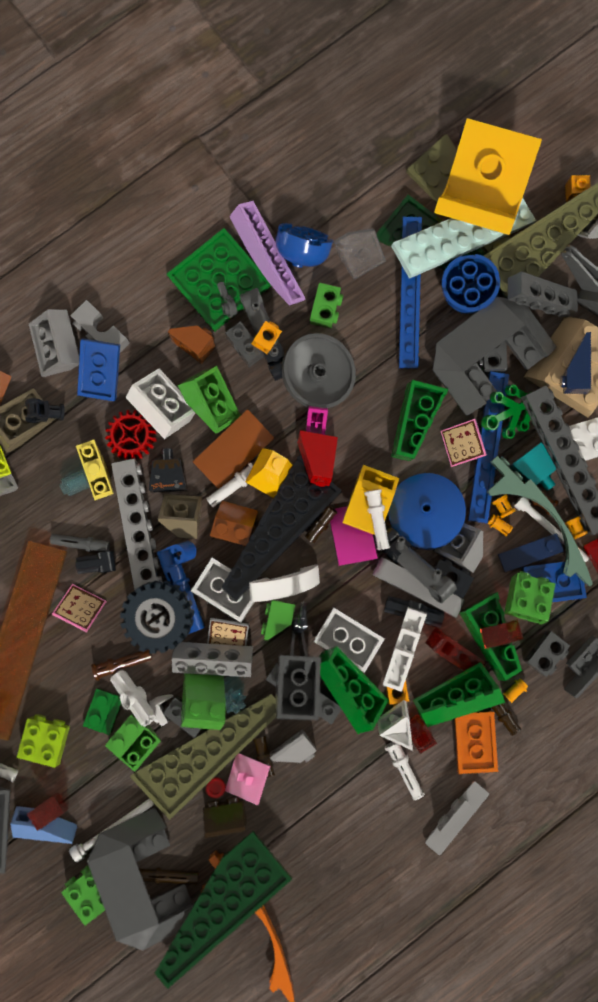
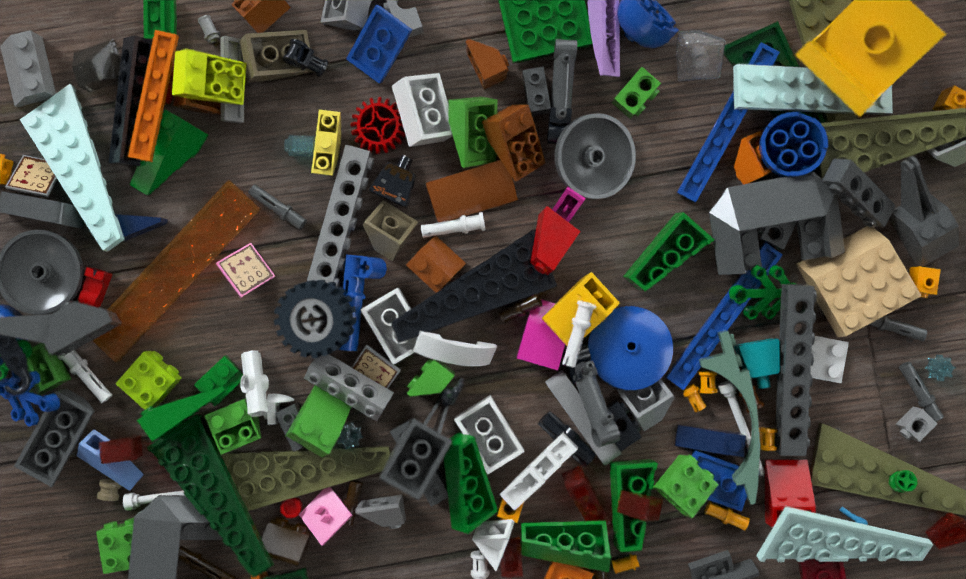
camera: 25 degrees right, 5 degrees up
black piece [75,551,116,574] -> none
reddish brown pin [91,649,152,681] -> none
dark grey plate [217,282,237,318] -> none
yellow slope [245,448,293,499] -> none
light orange brick [251,321,282,354] -> none
piece [441,419,487,467] -> none
dark grey brick [524,631,570,677] -> none
dark blue slope [560,332,591,394] -> none
none -> dark tan wheel [97,479,121,501]
none -> green wedge [137,386,229,442]
none -> dark green wing [147,414,274,577]
none -> dark orange slope [482,105,546,181]
none -> light orange pin [704,501,750,531]
none -> orange slope [734,130,771,184]

